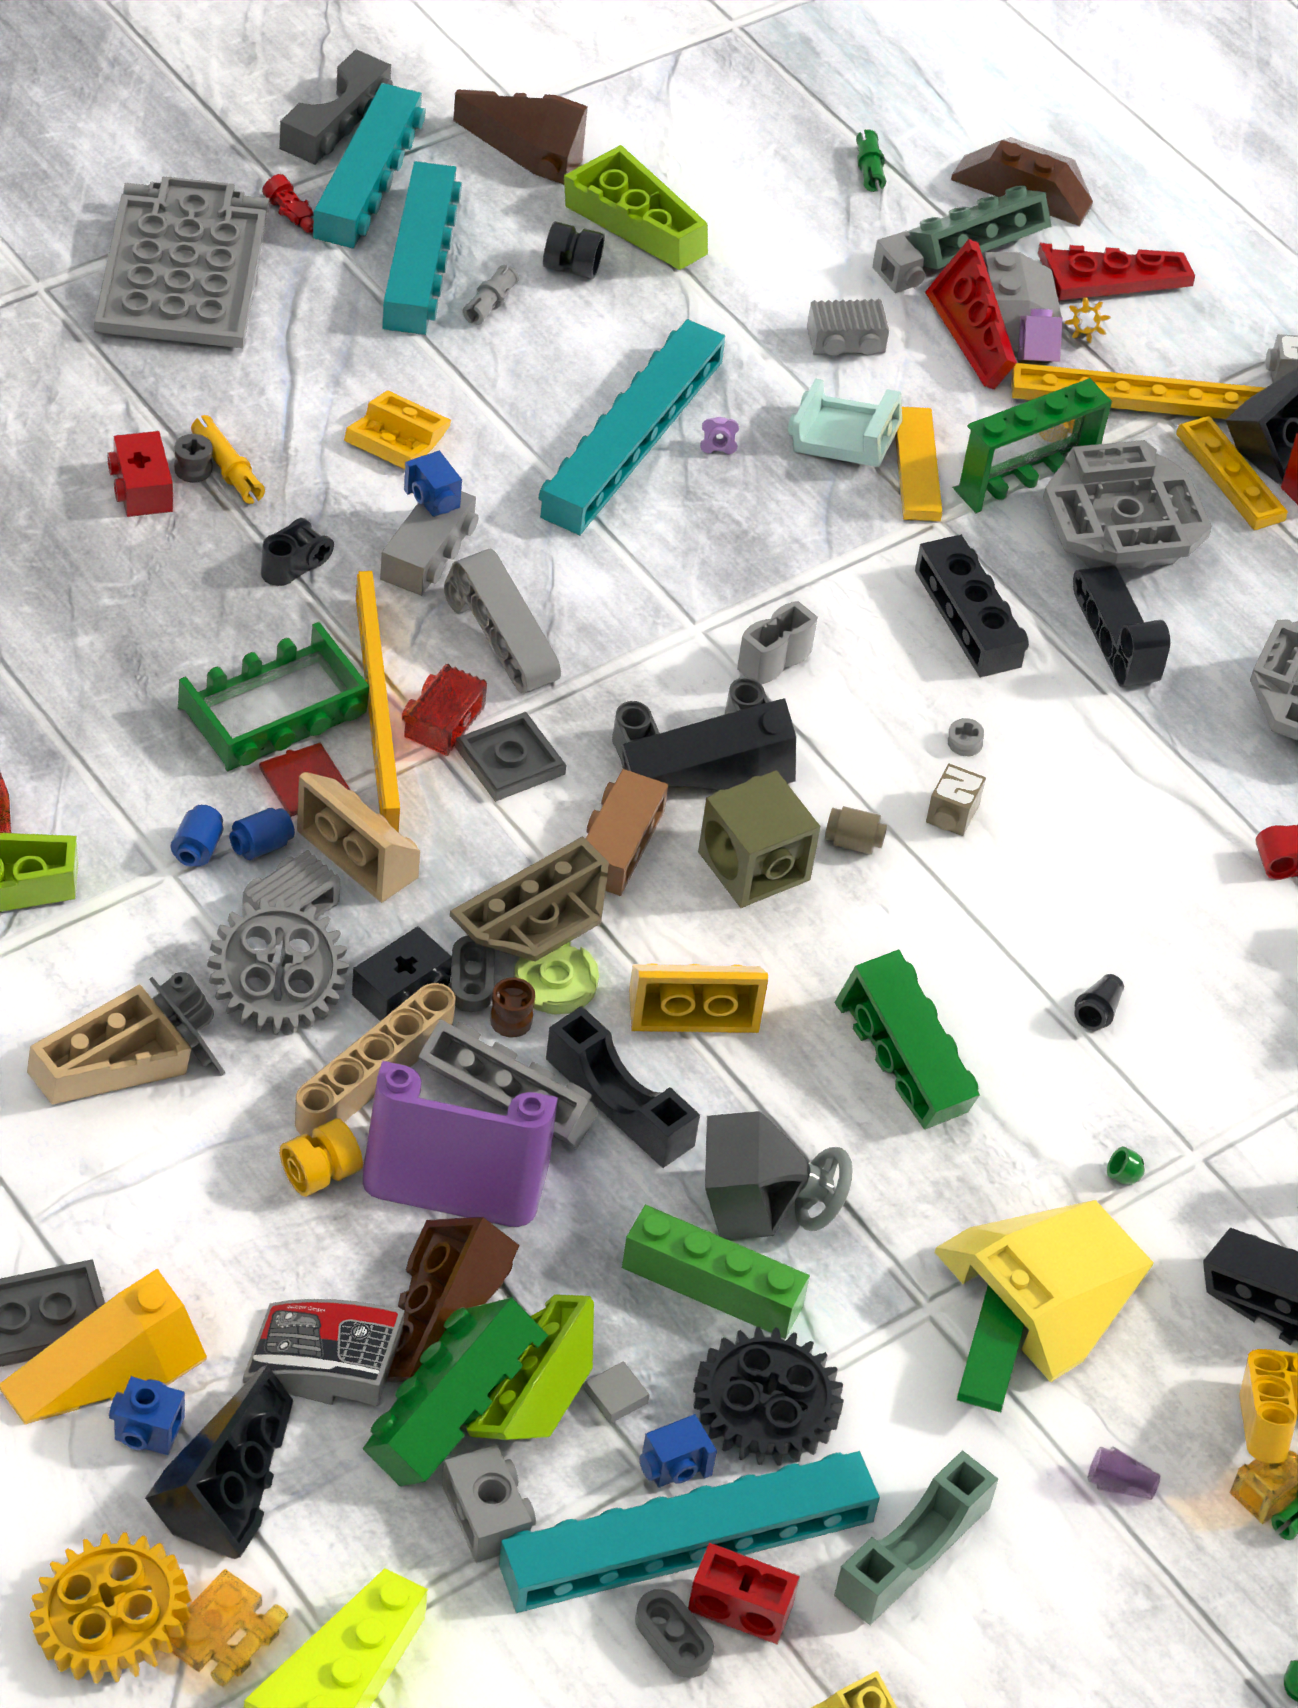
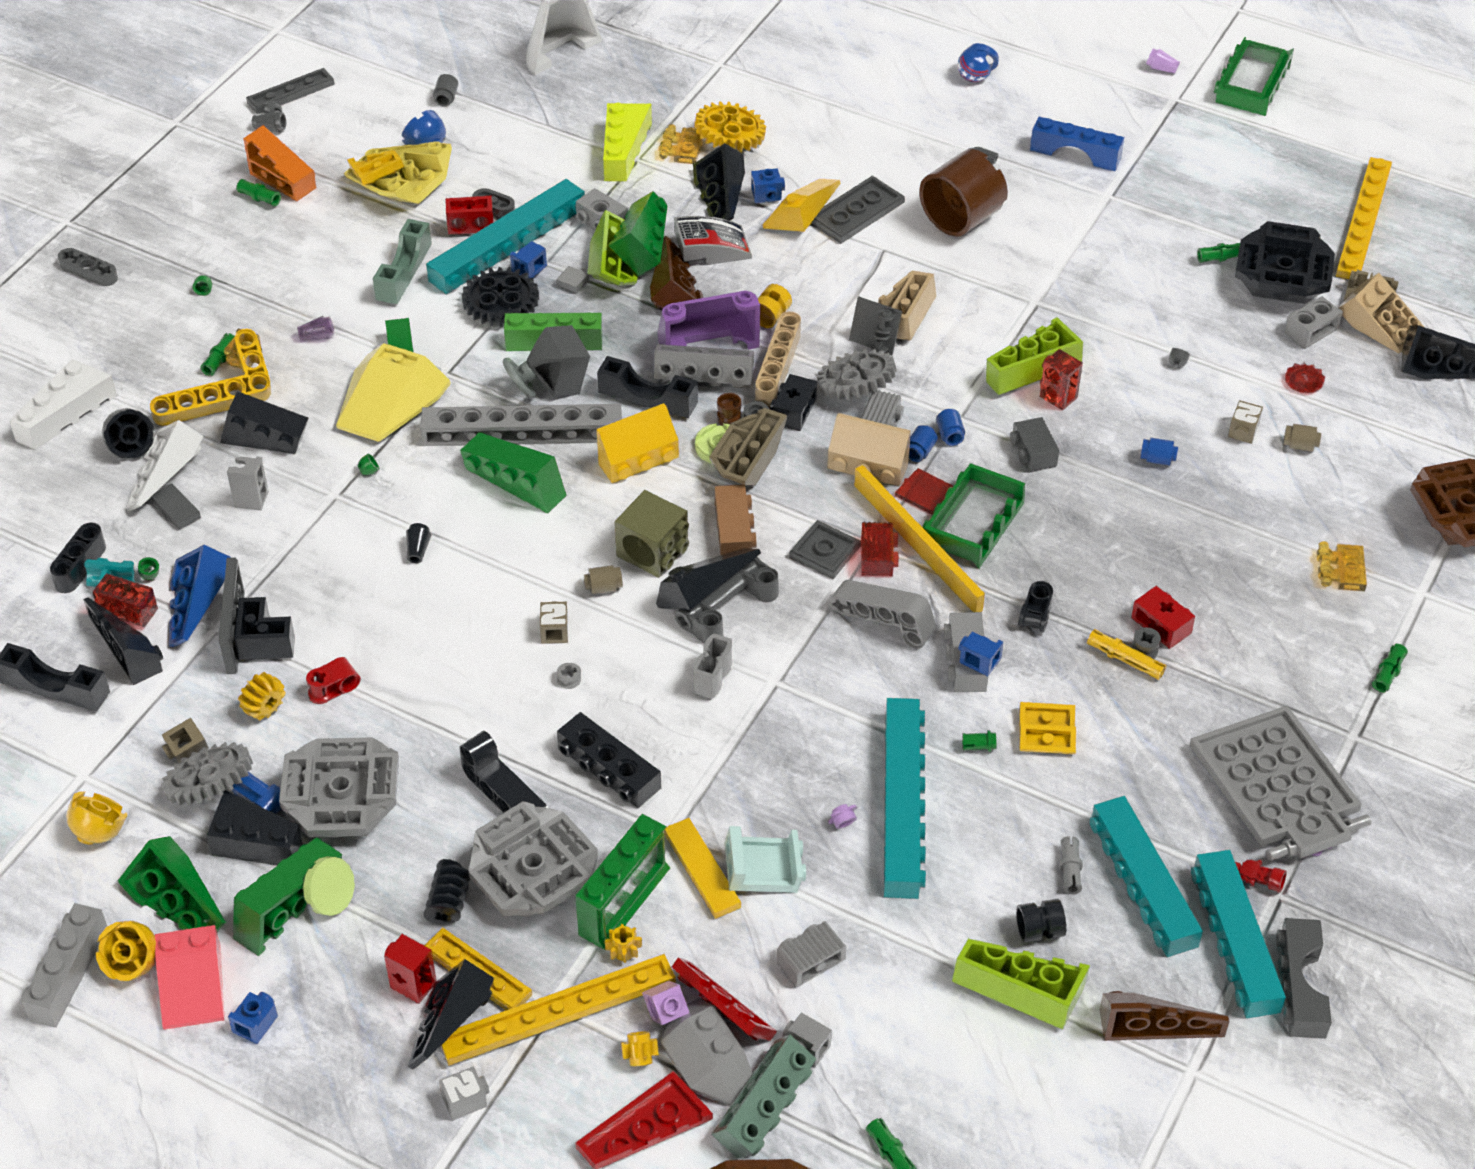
camera: 160 degrees right, 0 degrees up
none -> light grey brick [421,404,622,446]
none -> black piece [423,859,471,925]
none -> green pin [962,730,997,752]
none -> dark grey brick [1010,417,1059,472]

